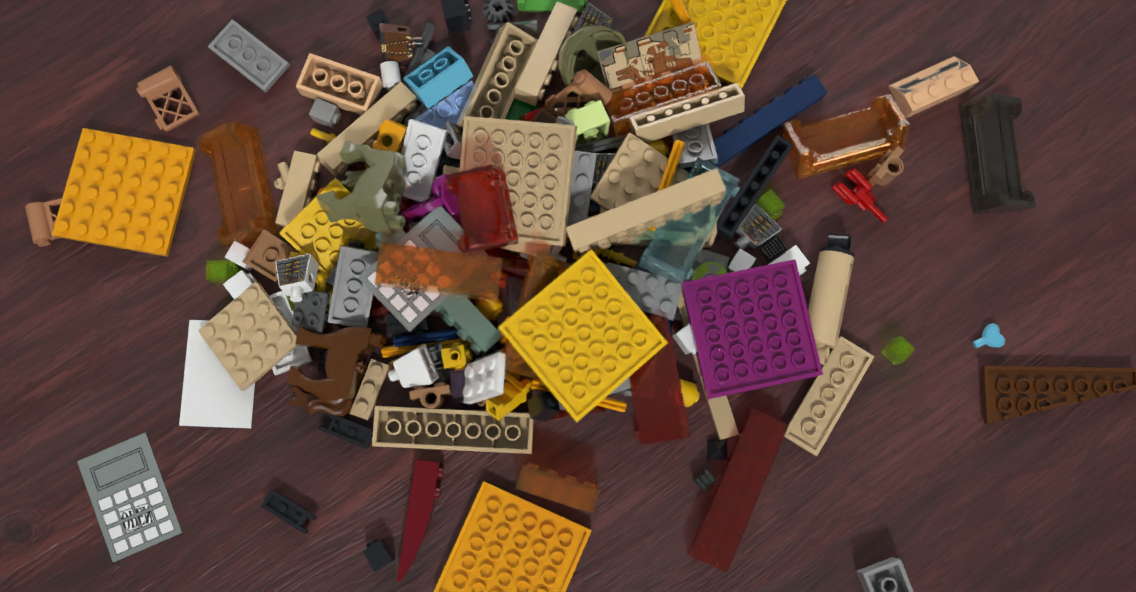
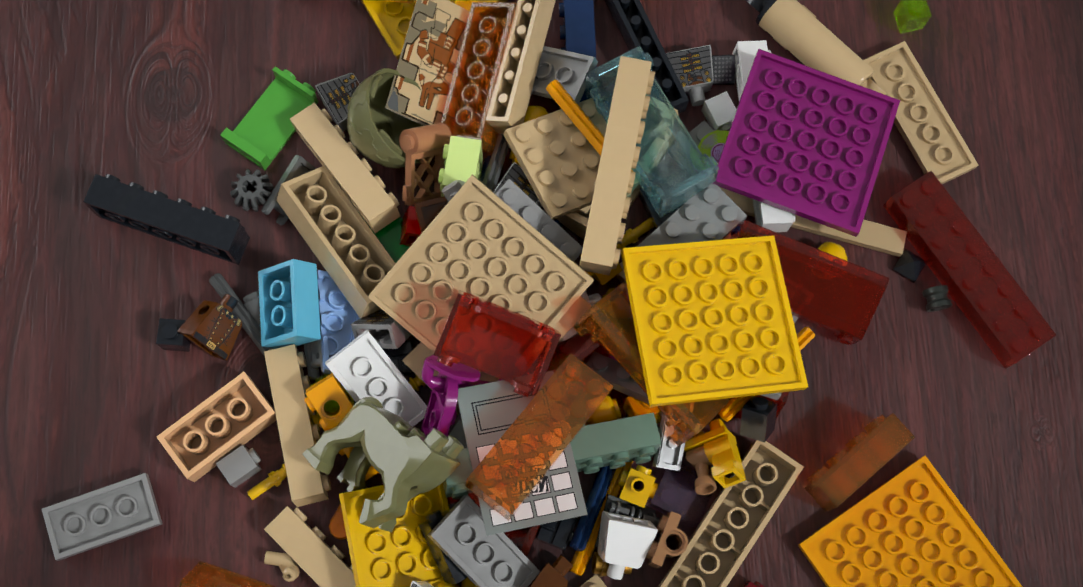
camera: 60 degrees left, 5 degrees down
white brick [380,61,401,91] -> none
white plate [463,352,506,404] -> none
clear neon green brick [753,189,786,220] -> none

